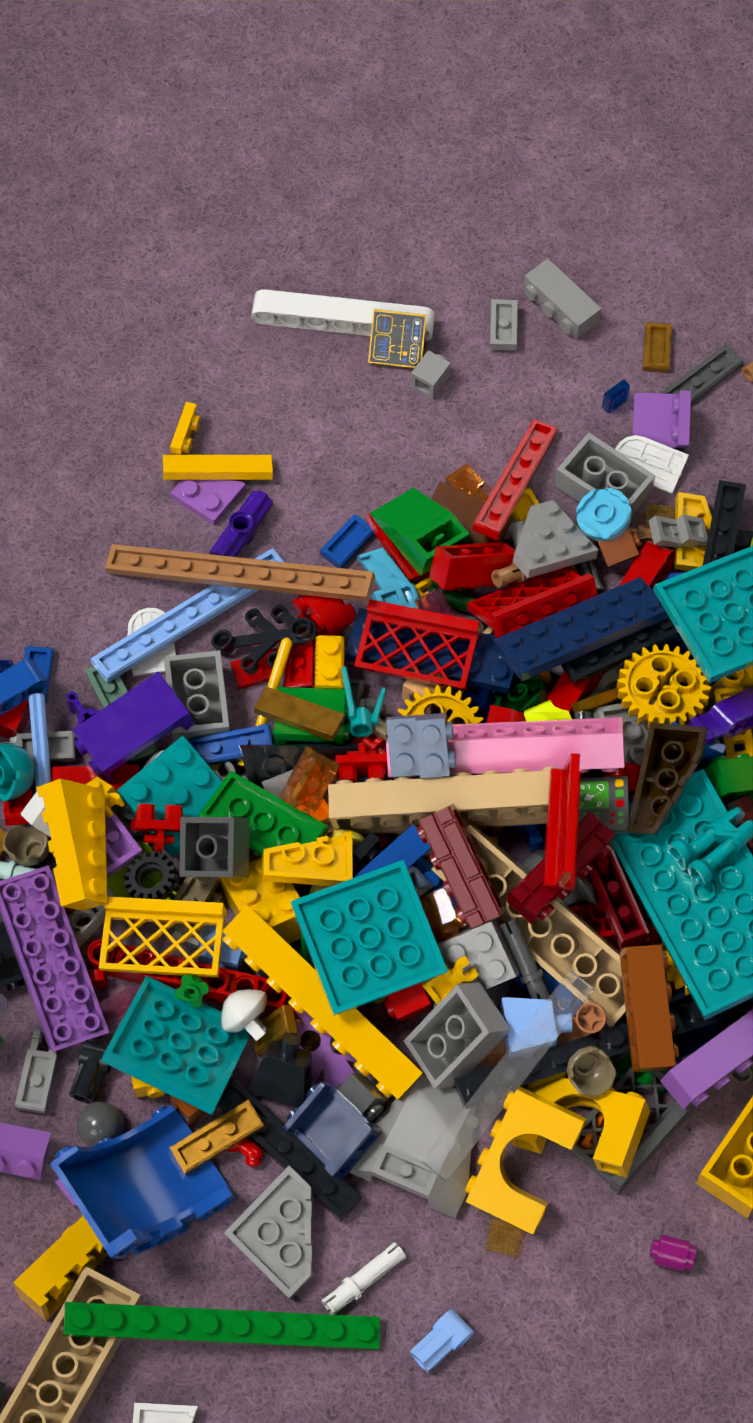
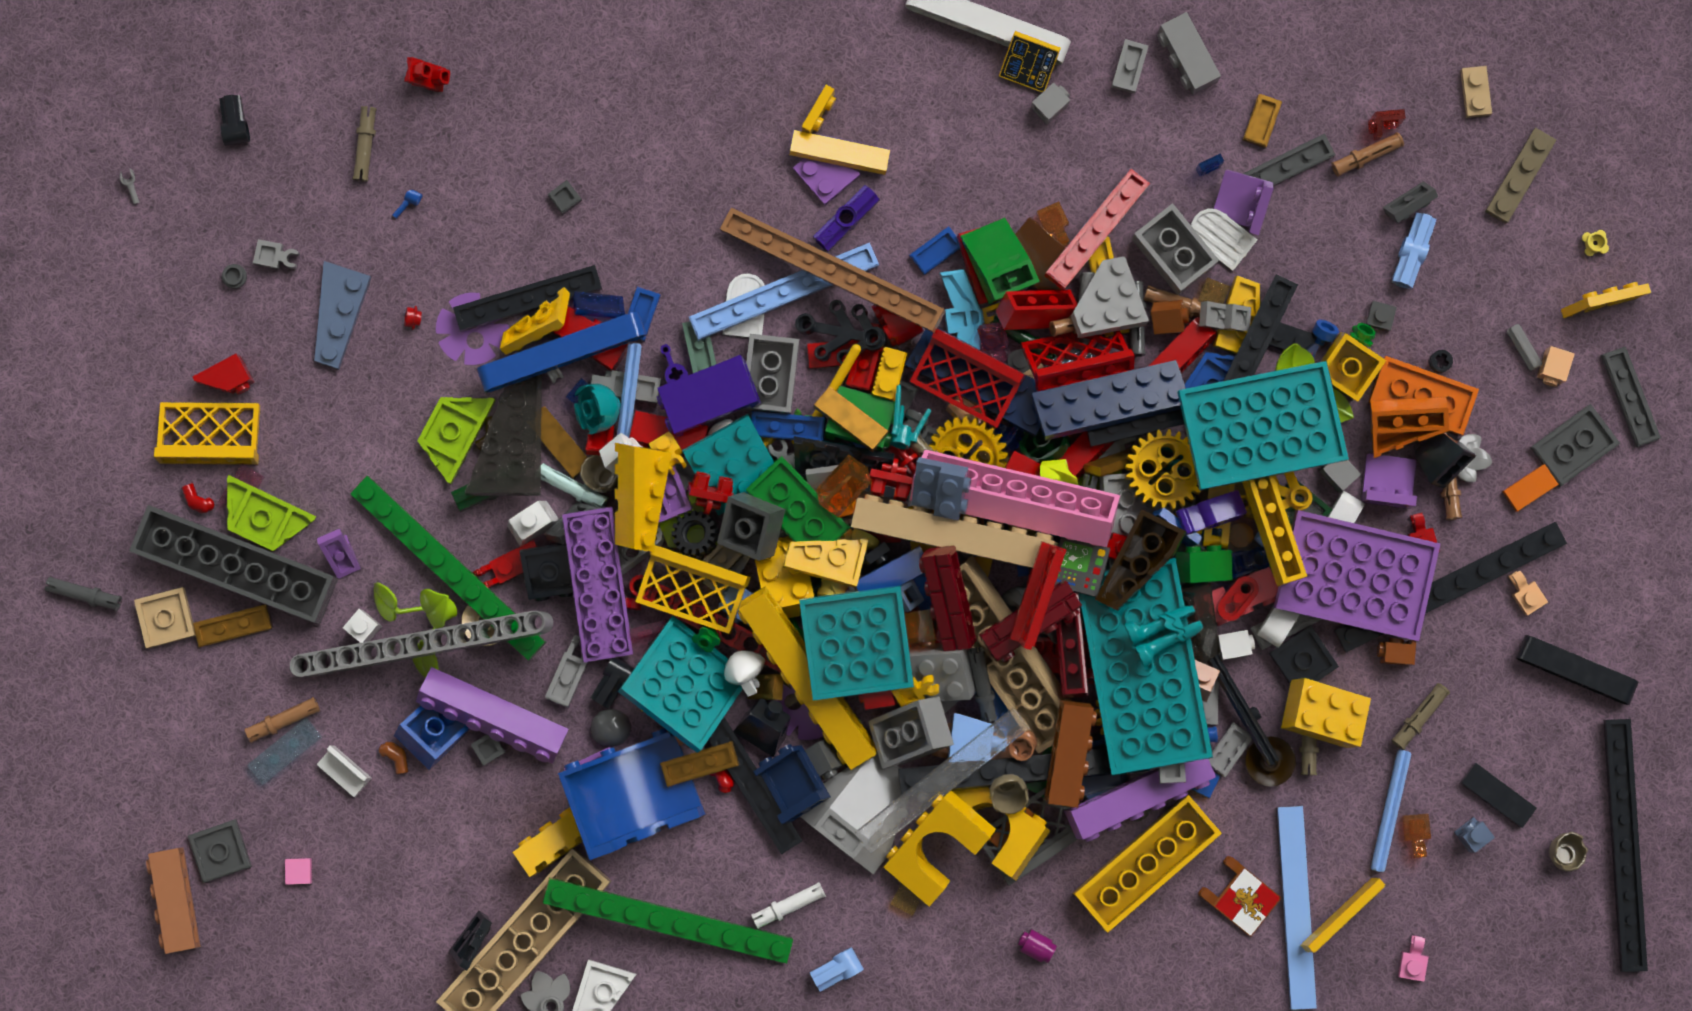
camera: 15 degrees right, 20 degrees up
light grey plate [224,1166,313,1299] -> none
medium azure tile [576,488,632,541] -> none

